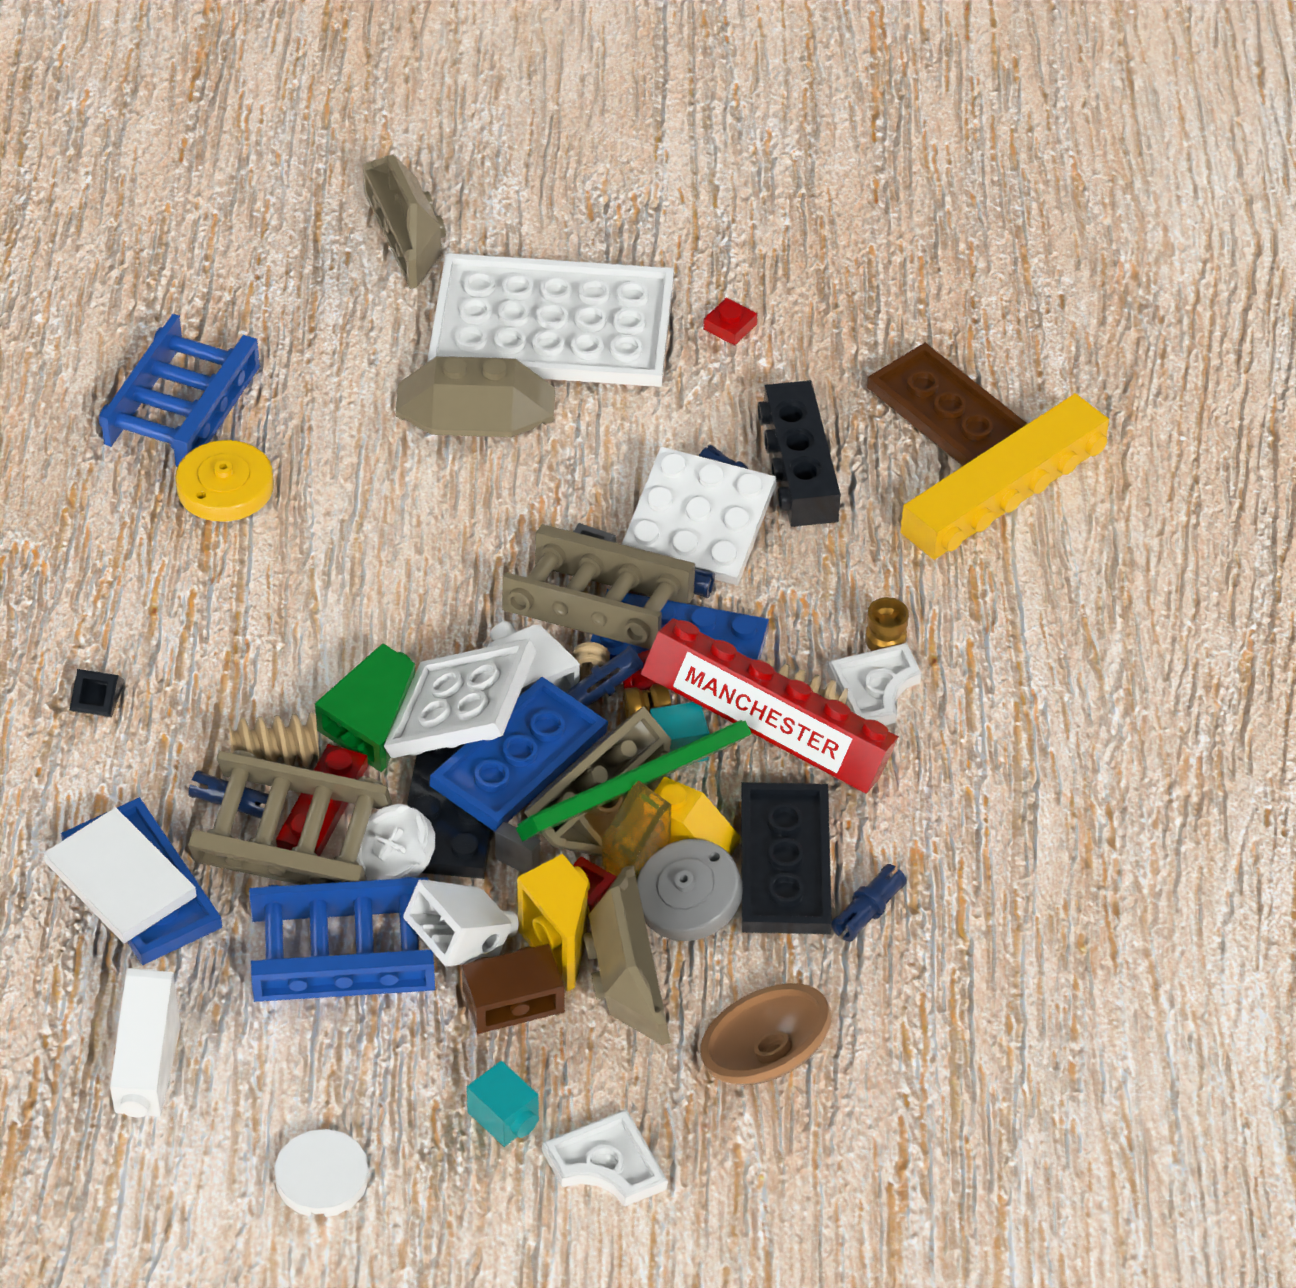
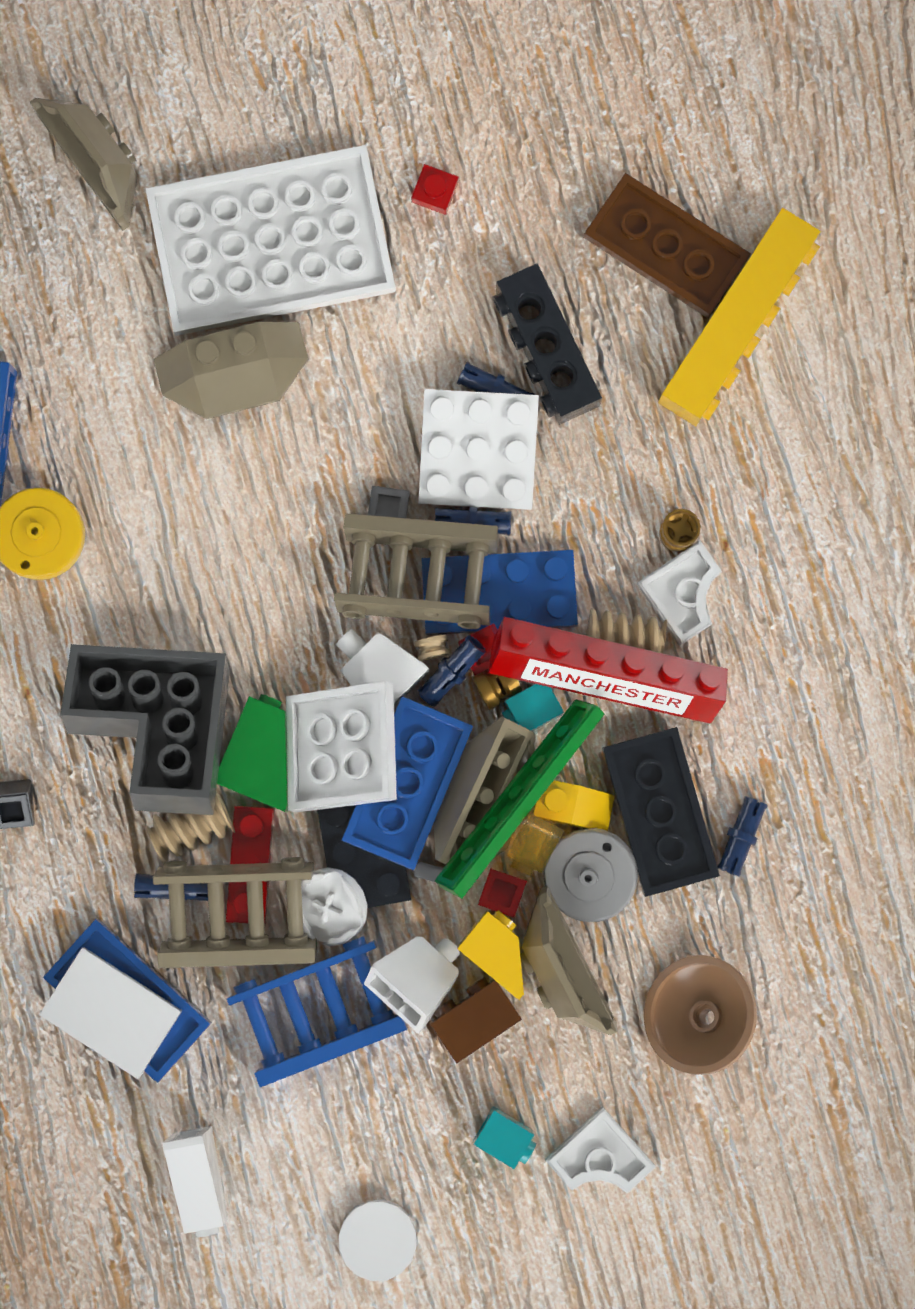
camera: 15 degrees left, 35 degrees up
none -> dark grey brick [60,644,230,815]

